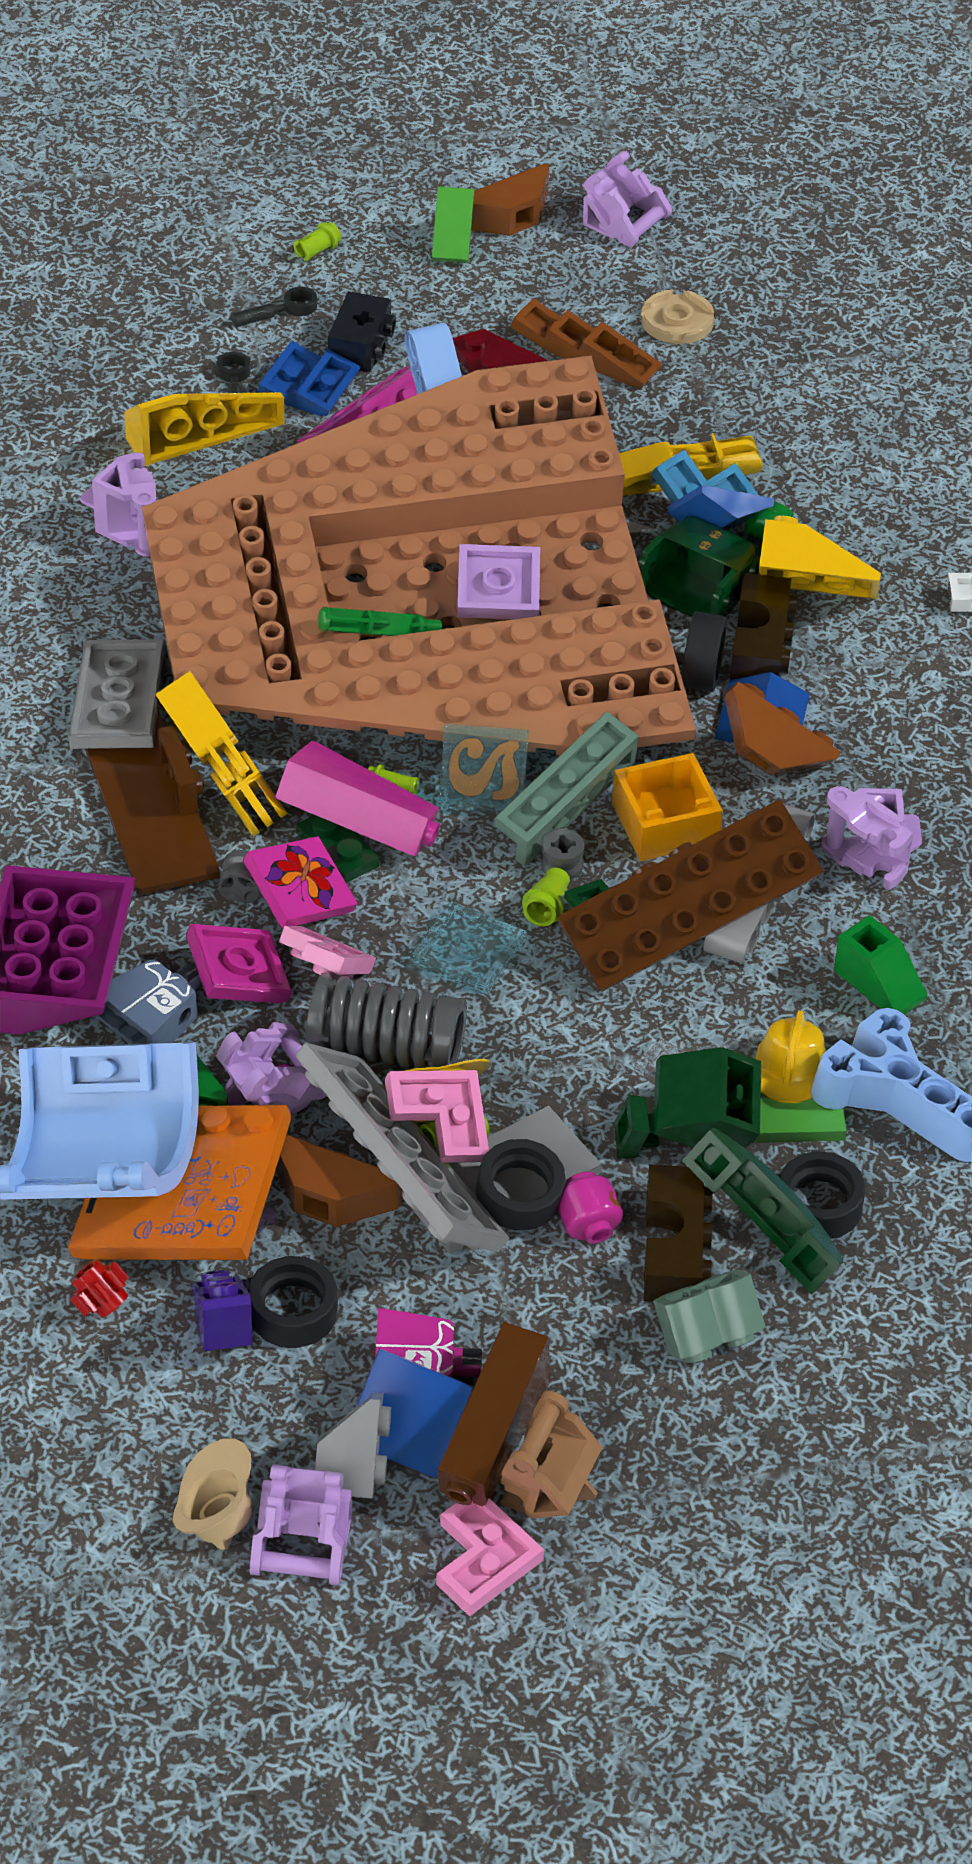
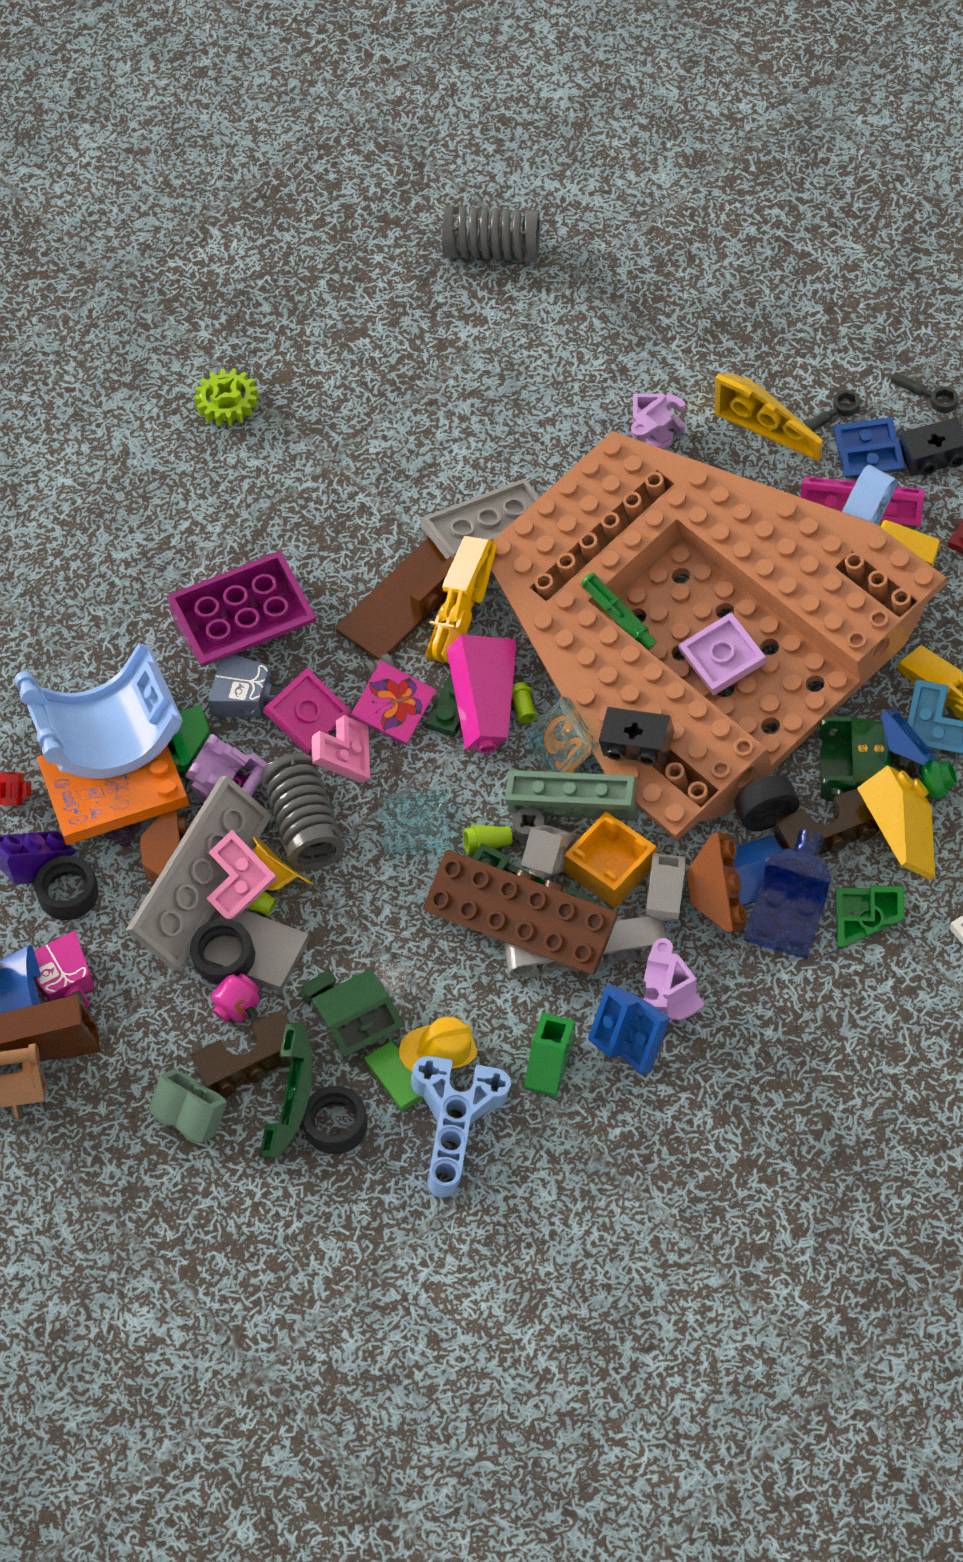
camera: 65 degrees right, 10 degrees up
none -> light grey brick [521,825,577,878]
none -> blue slope [588,984,670,1075]
none -> black brick [599,707,674,765]
none -> light grey slope [645,853,686,921]
none -> clear blue plate [744,829,832,959]
none -> green slope [835,885,904,948]

